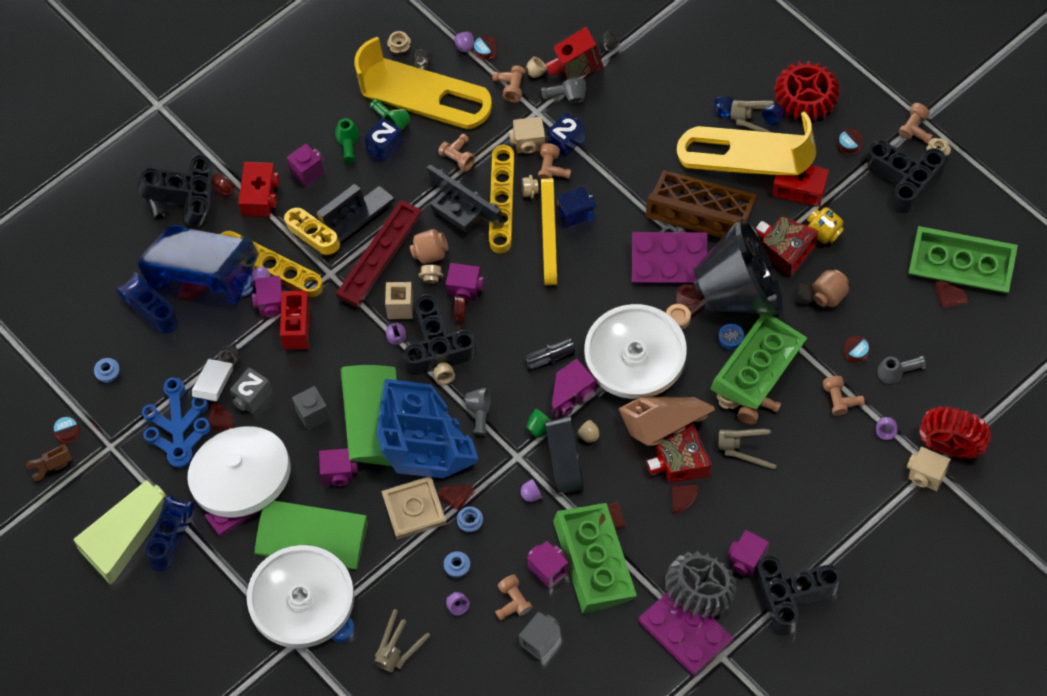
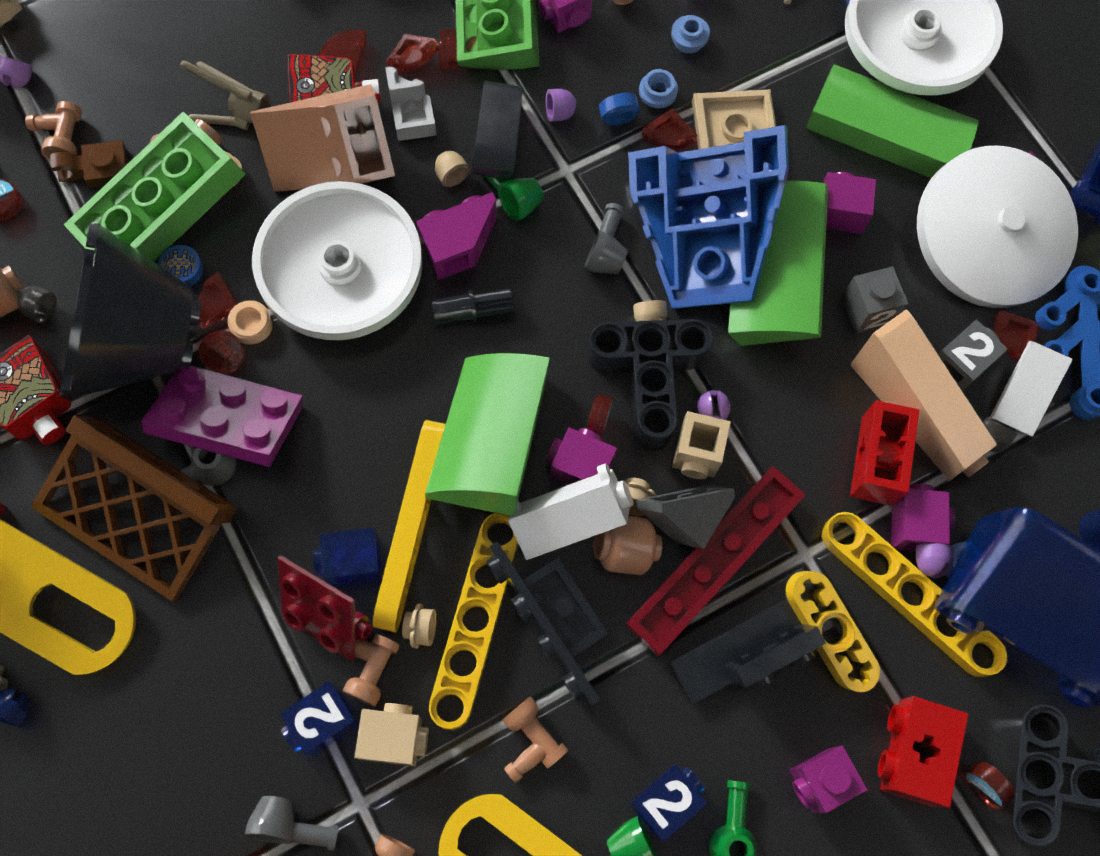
camera: 175 degrees left, 10 degrees up
none -> reddish brown plate [50,140,128,188]
none -> clear red tile [198,272,237,329]
none -> dark red hinge [278,555,373,662]
none -> light grey slope [385,67,437,141]
none -> clear red tile [386,33,440,72]
none -> slope [425,353,550,516]
none -> white brick [508,463,633,560]
none -> blue tile [599,93,640,125]
none -> dark grey slope [636,485,735,549]
none -> light nougat slope [850,309,997,481]

